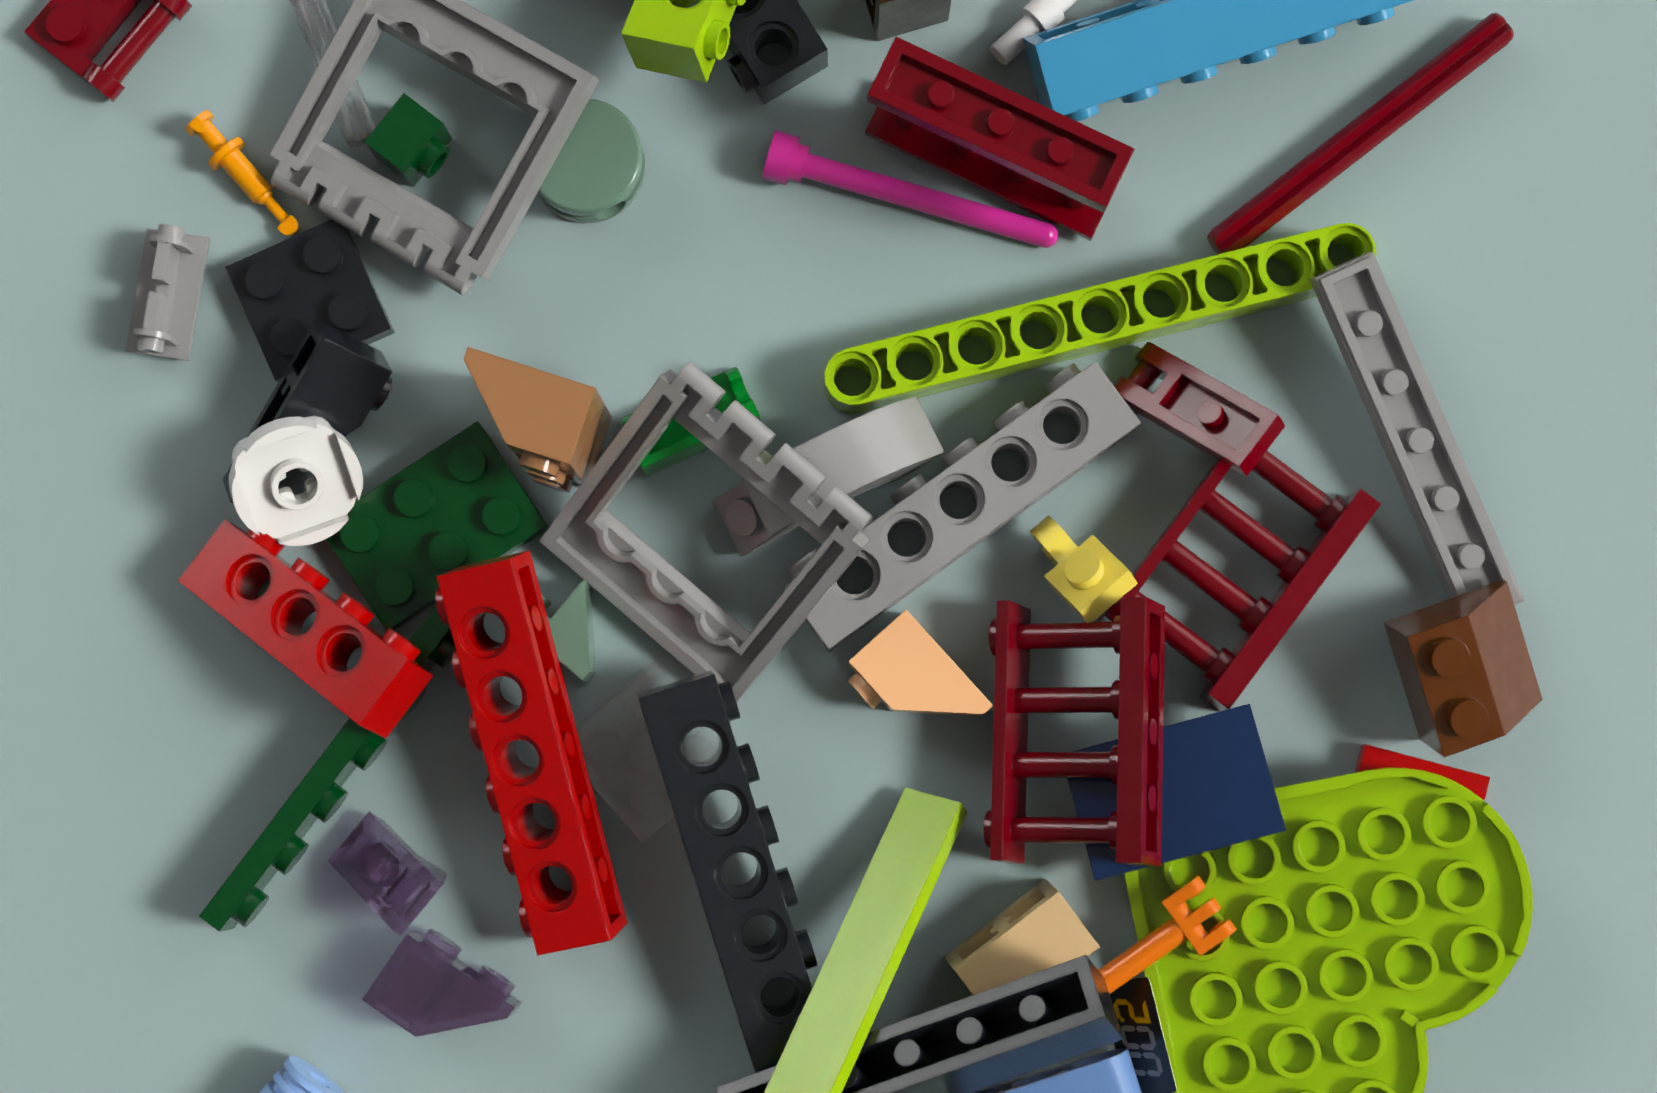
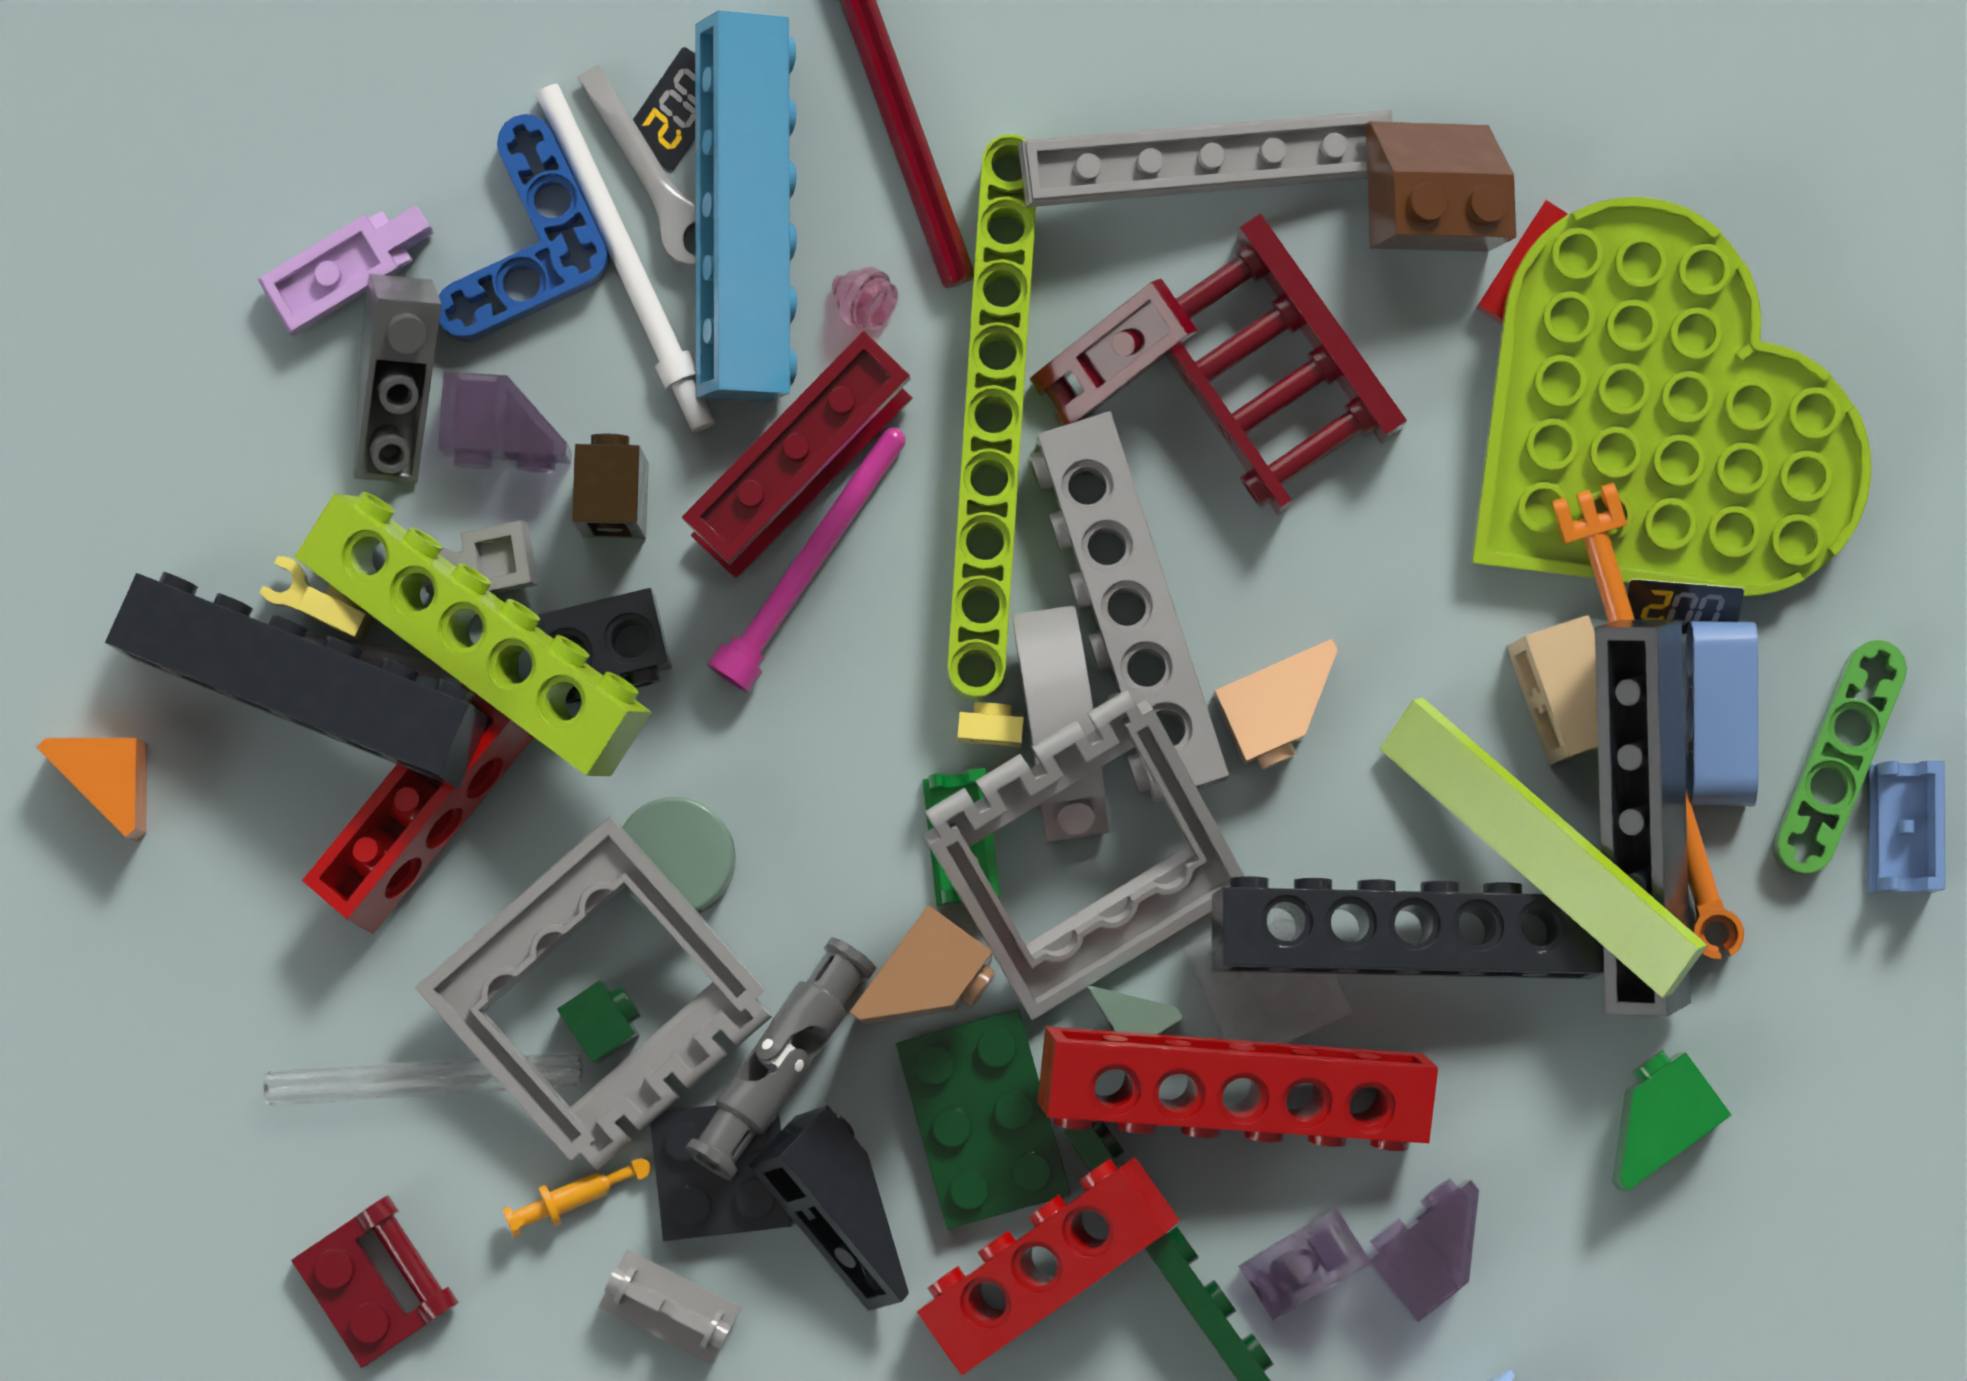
camera: 70 degrees left, 0 degrees up
white plate [229,416,363,546] -> none
dark red fence [983,597,1165,866] -> none
light yellow plate [1029,515,1138,623] -> none
dark blue tile [1067,704,1286,881] -> none
none -> dark grey piece [685,937,876,1180]
none -> clear pink plate [832,266,898,330]
none -> light yellow plate [958,702,1024,748]

